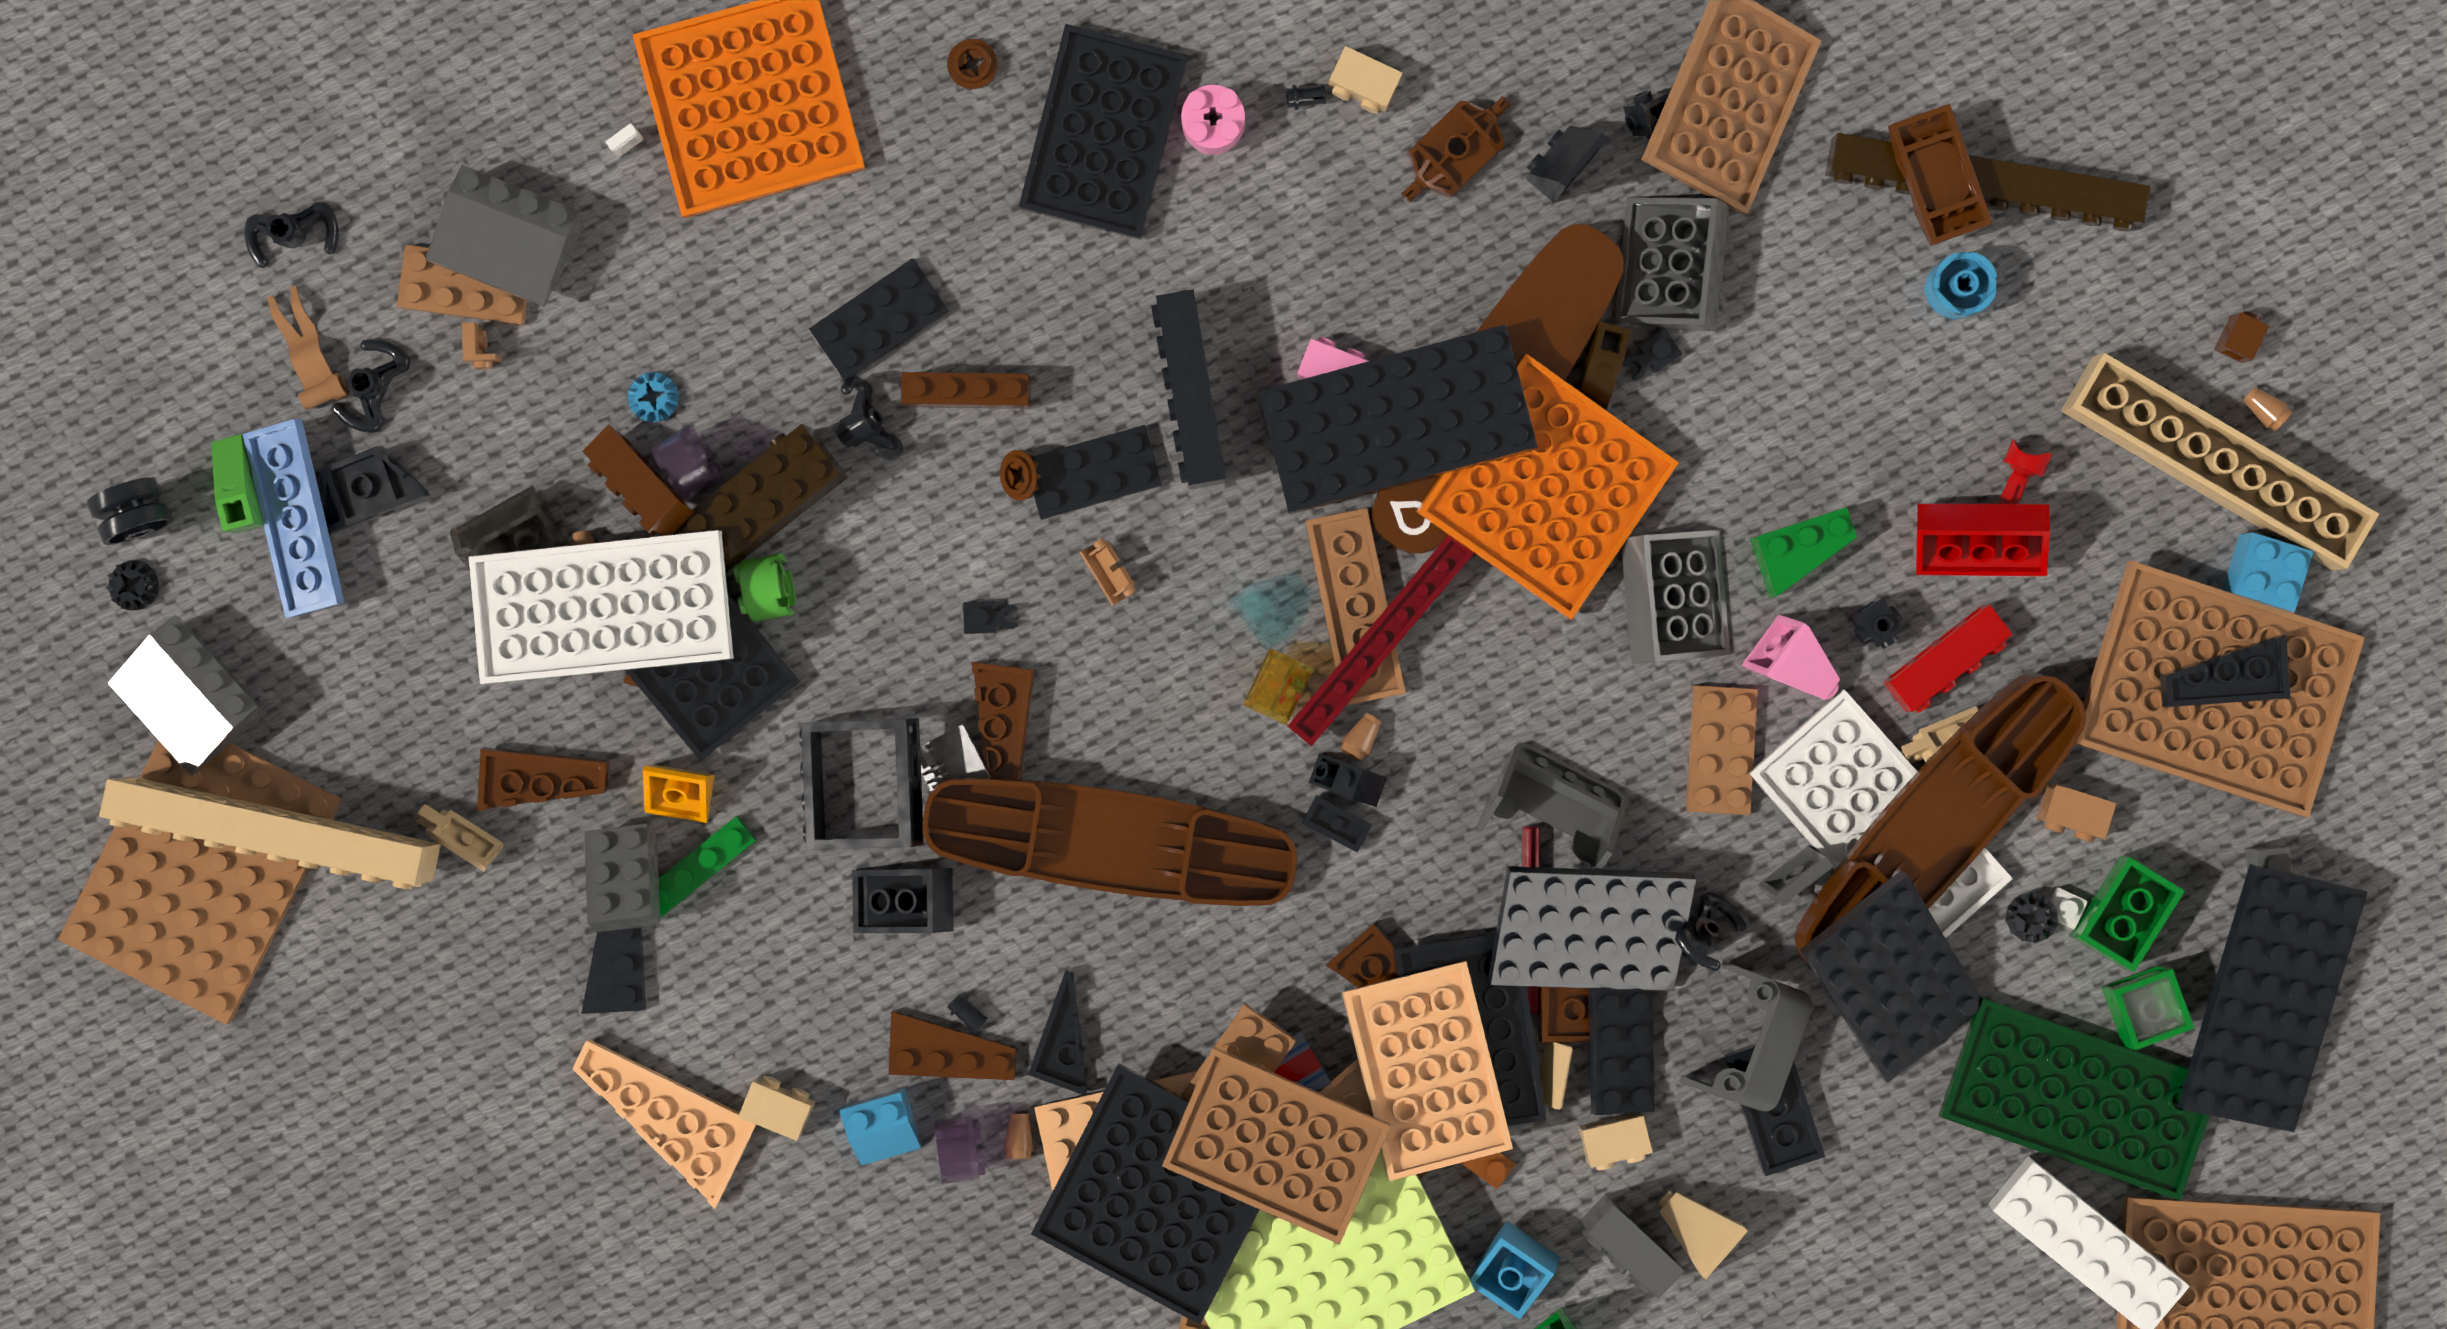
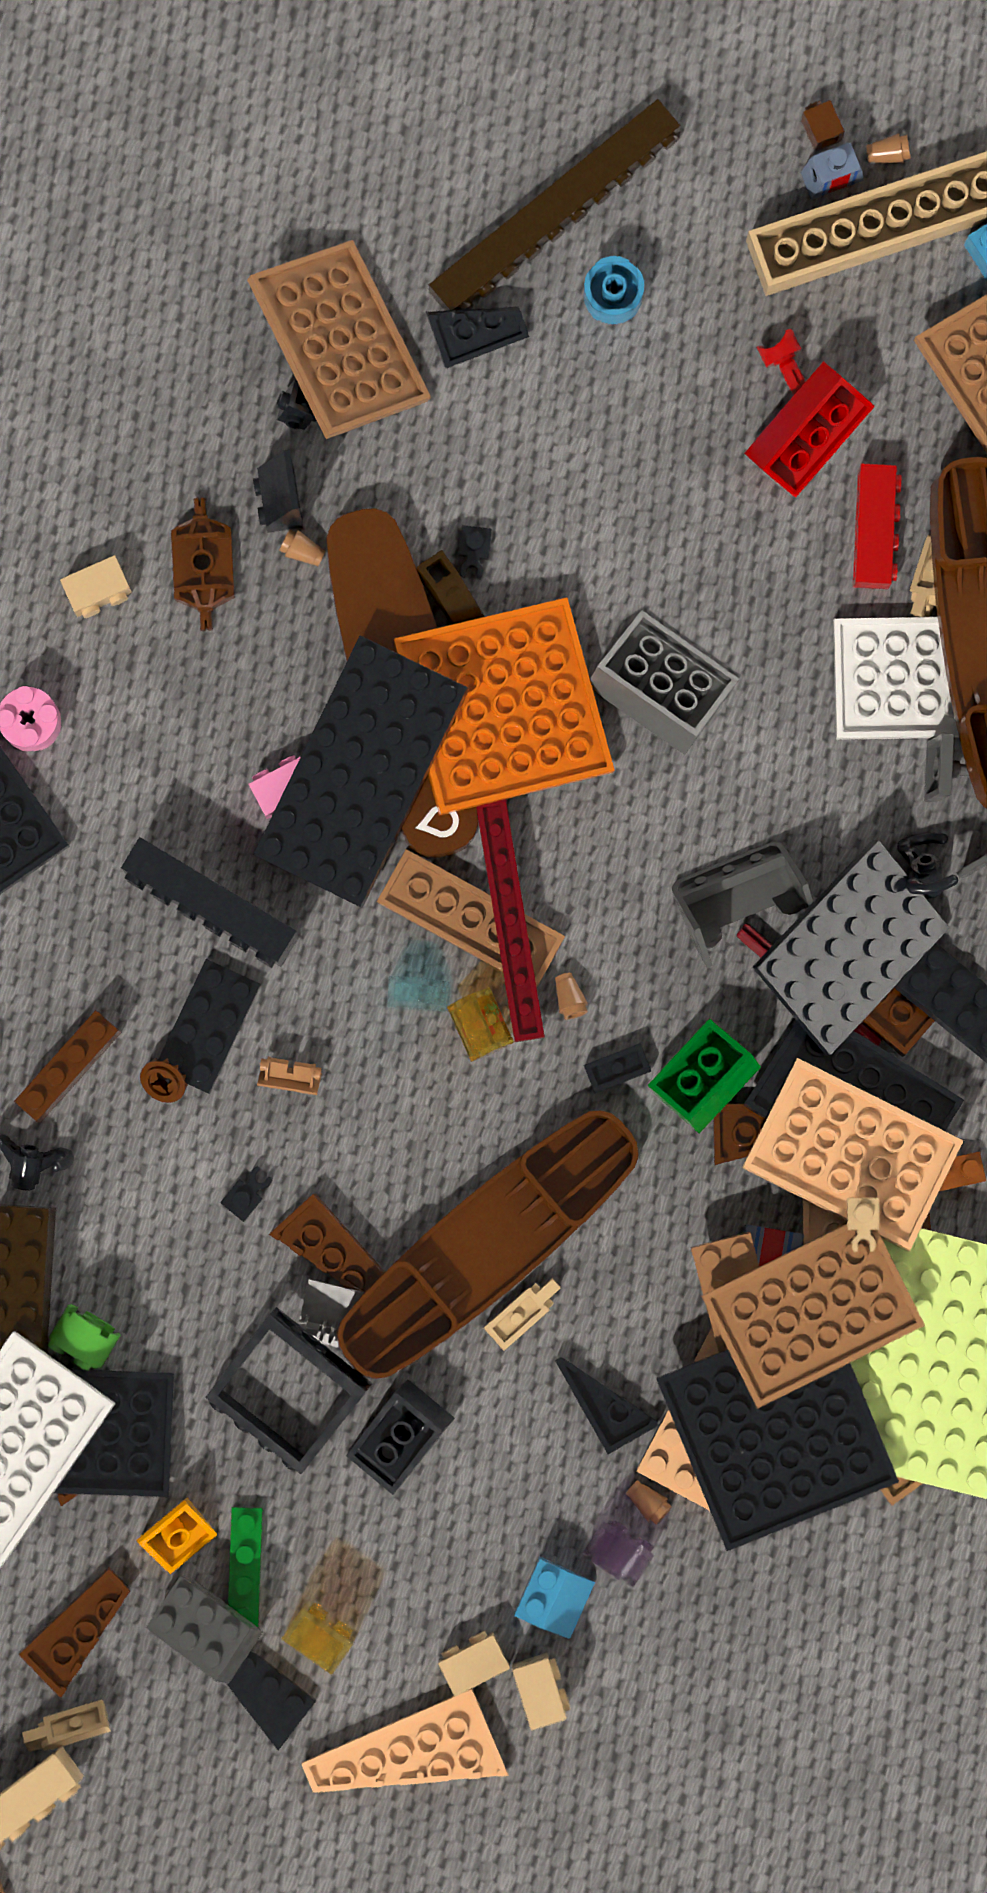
camera: 55 degrees left, 5 degrees down
reddish brown wing [888,1010,1017,1080] -> none
black pin [947,993,988,1033] -> none
black pin [1286,84,1326,110] -> none
black slope [1309,753,1387,807] -> none
tan slope [1540,1042,1573,1110] -> none
dark grey slope [1614,197,1730,332] -> none
medium nougat plate [1686,686,1758,815] -> none
bright pink slope [1742,615,1840,700] -> none
green wedge [1750,507,1857,598] -> none
black brick [1849,598,1904,649] -> none
reddish brown slope [1888,103,1993,246] -> none
none -> medium nougat cone [279,529,326,567]
none -> clear yellow brick [281,1602,356,1675]
none -> black wing [426,307,529,369]
none -> tan hinge [484,1278,561,1351]
none -> tan brick [512,1653,570,1730]
none -> green brick [647,1018,761,1134]
none -> sand blue torso [801,143,864,200]
none -> tan plate [847,1198,879,1252]

